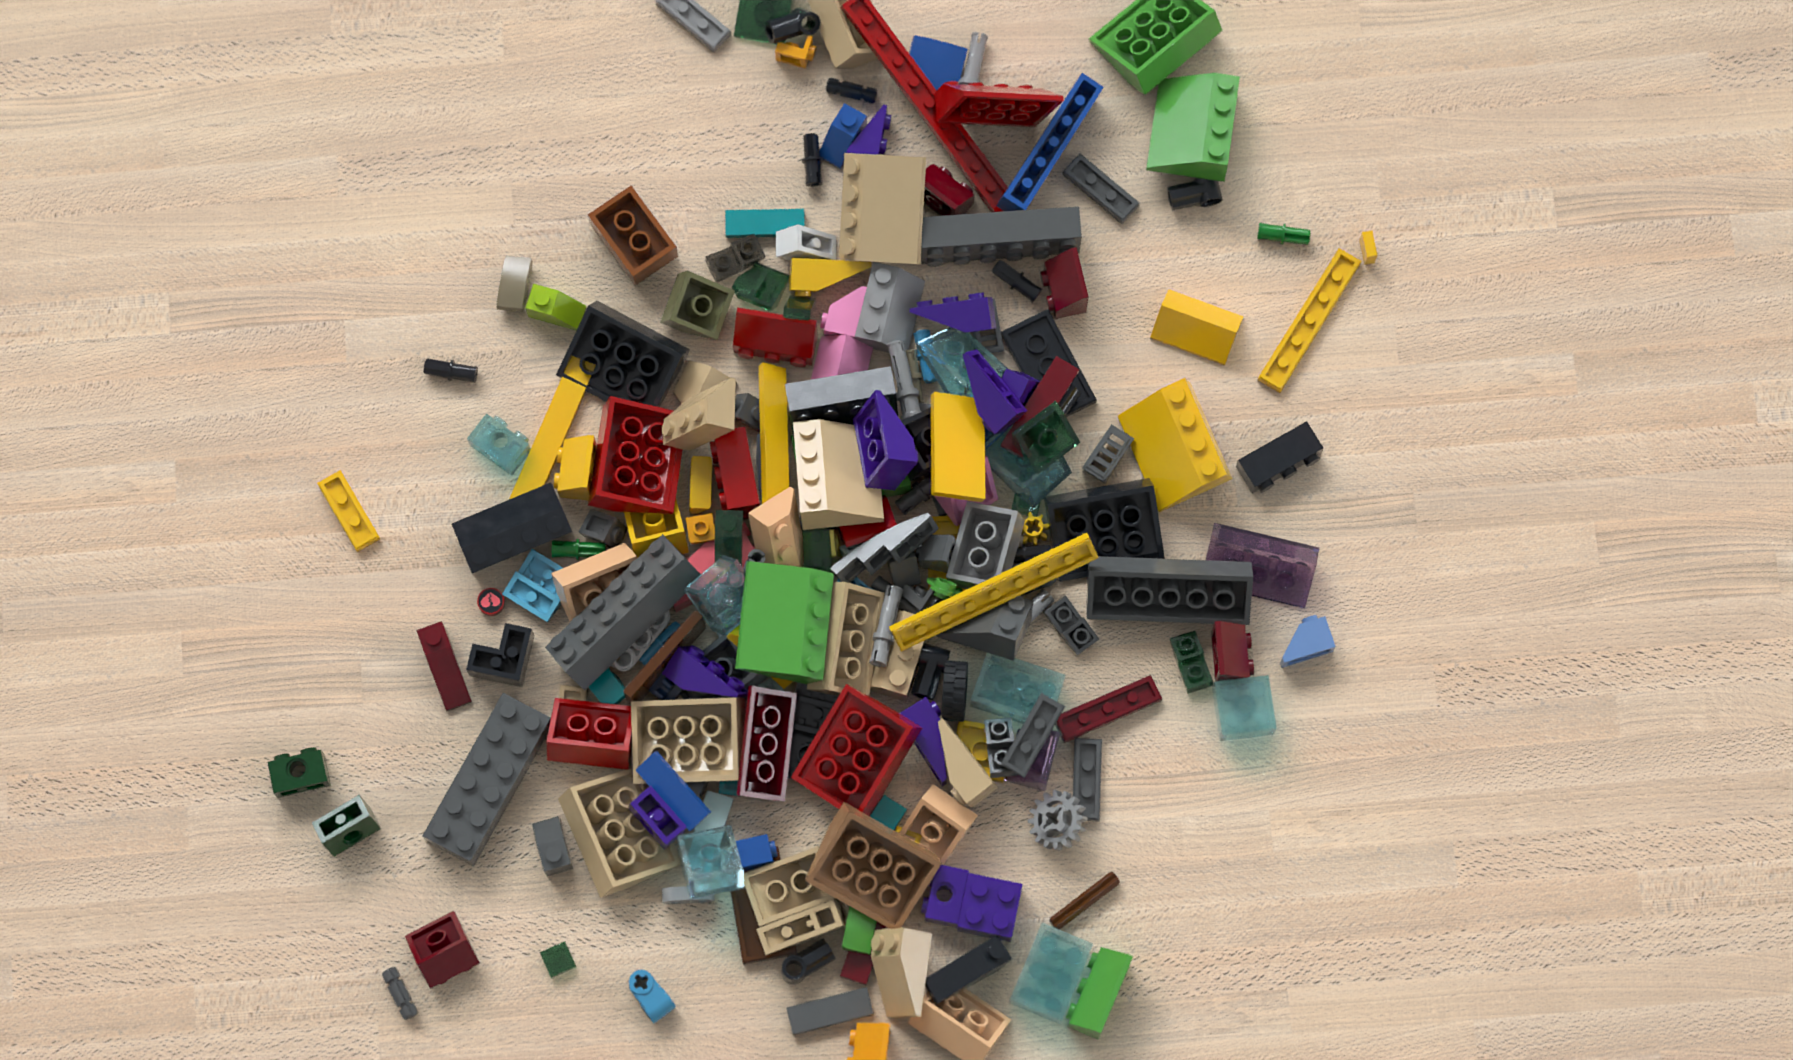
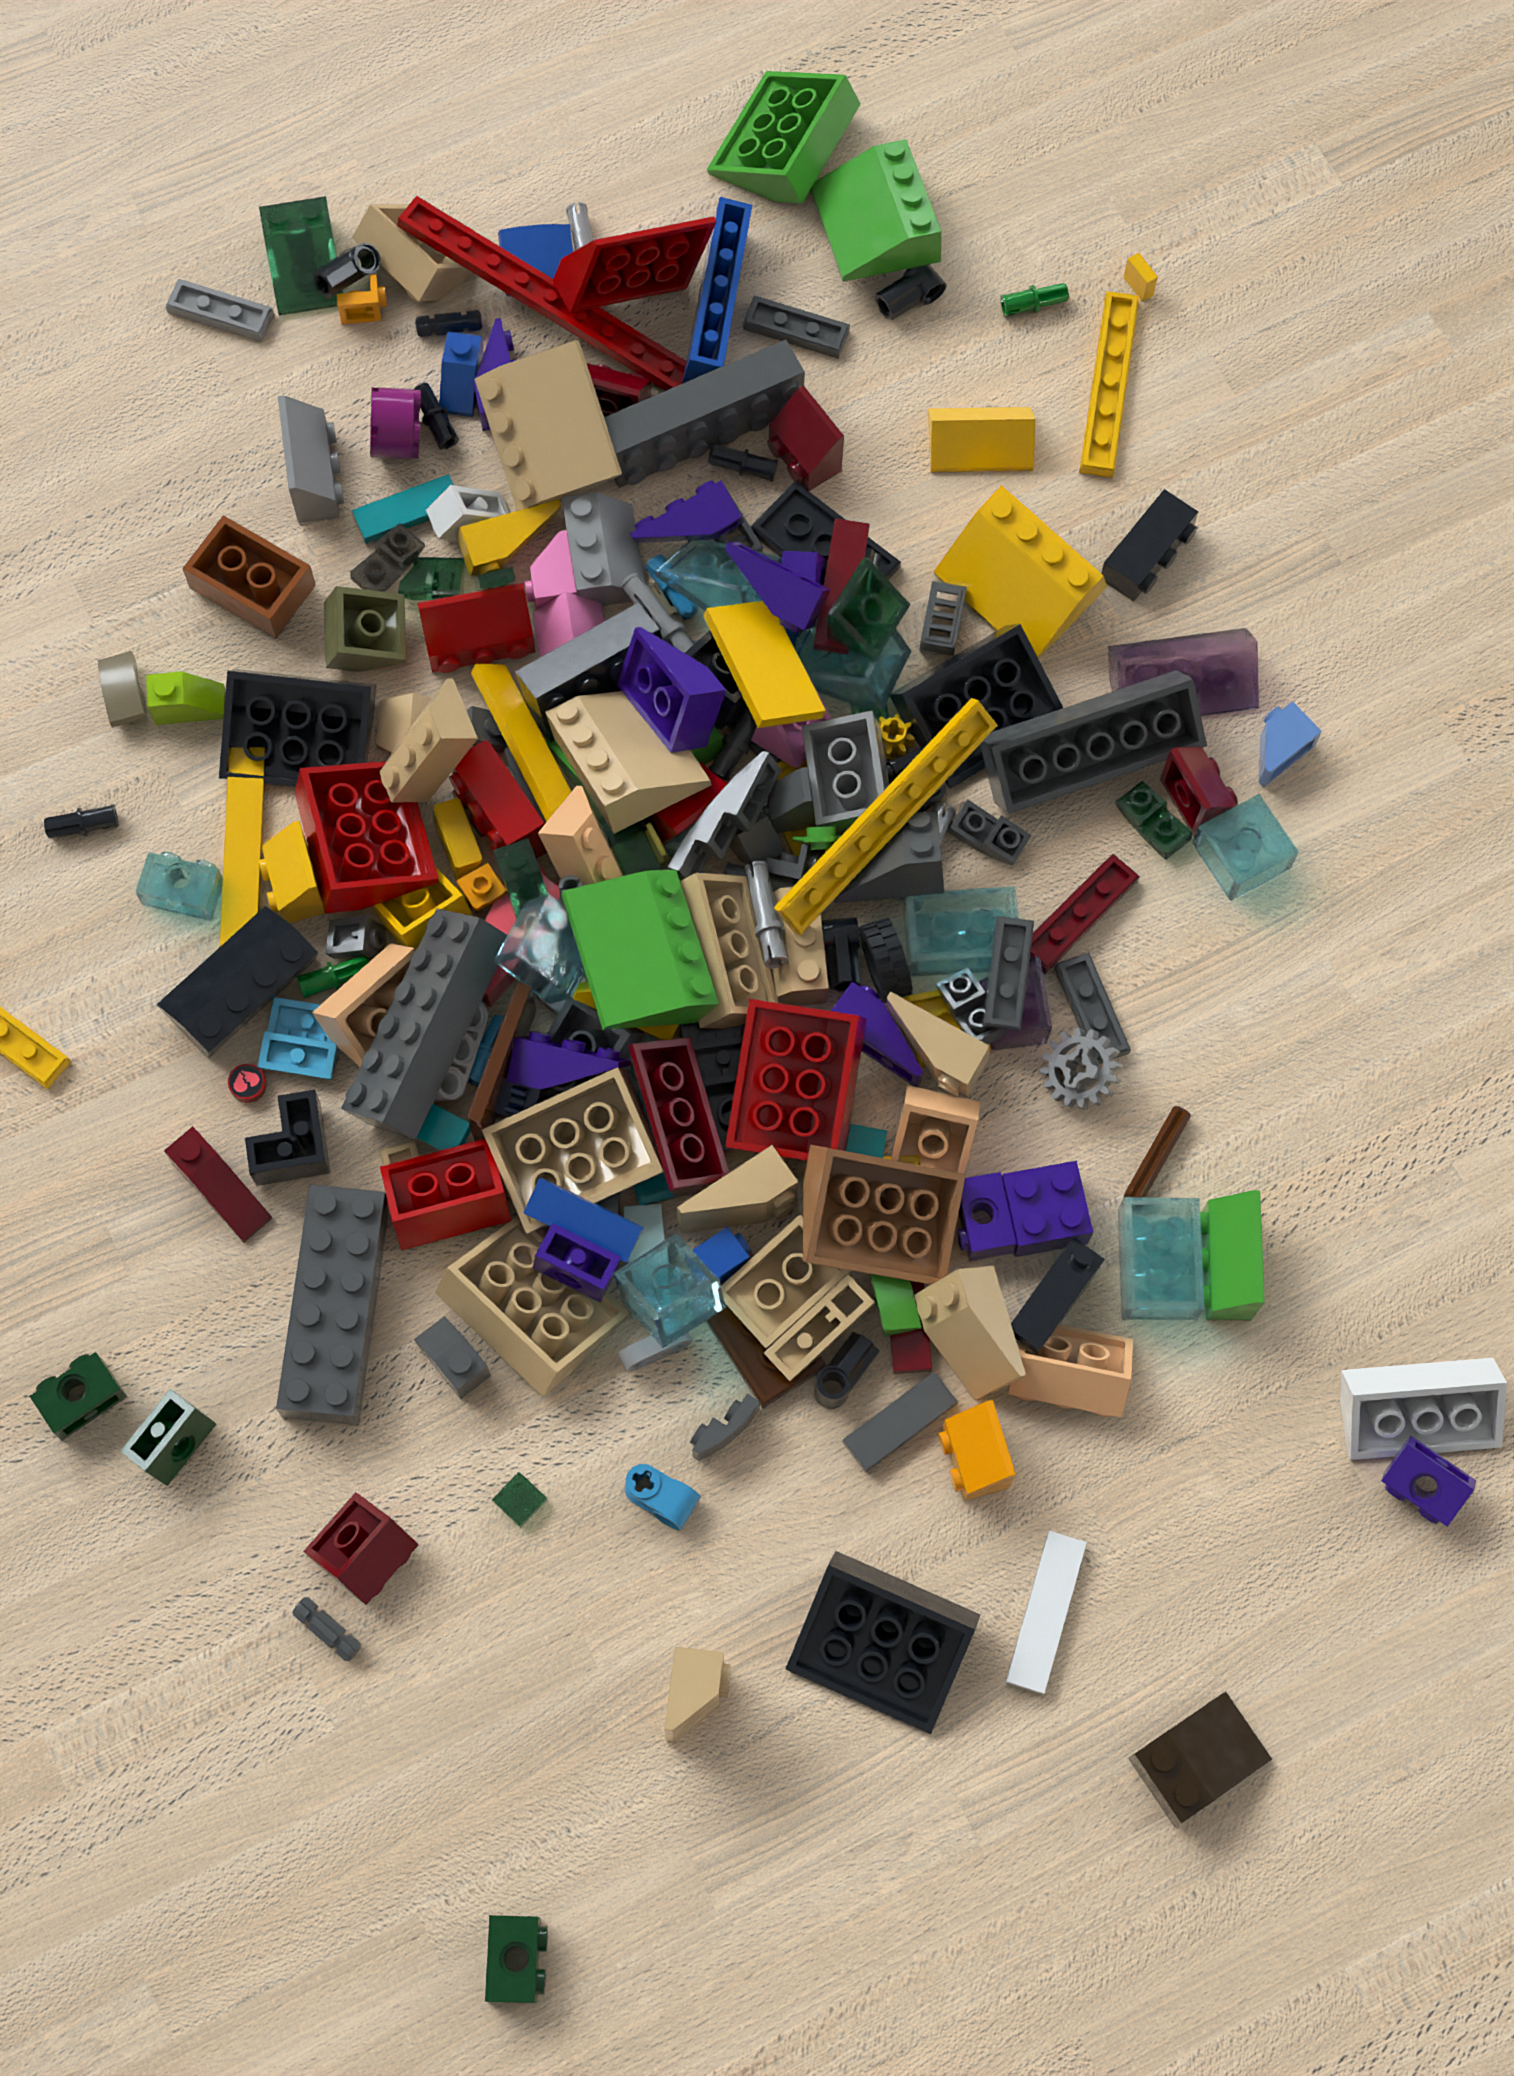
camera: 25 degrees left, 5 degrees down
none -> light grey slope [278,396,344,523]
none -> magenta brick [370,387,421,459]
none -> tan slope [677,1145,798,1233]
none -> dark grey slope [690,1393,760,1461]

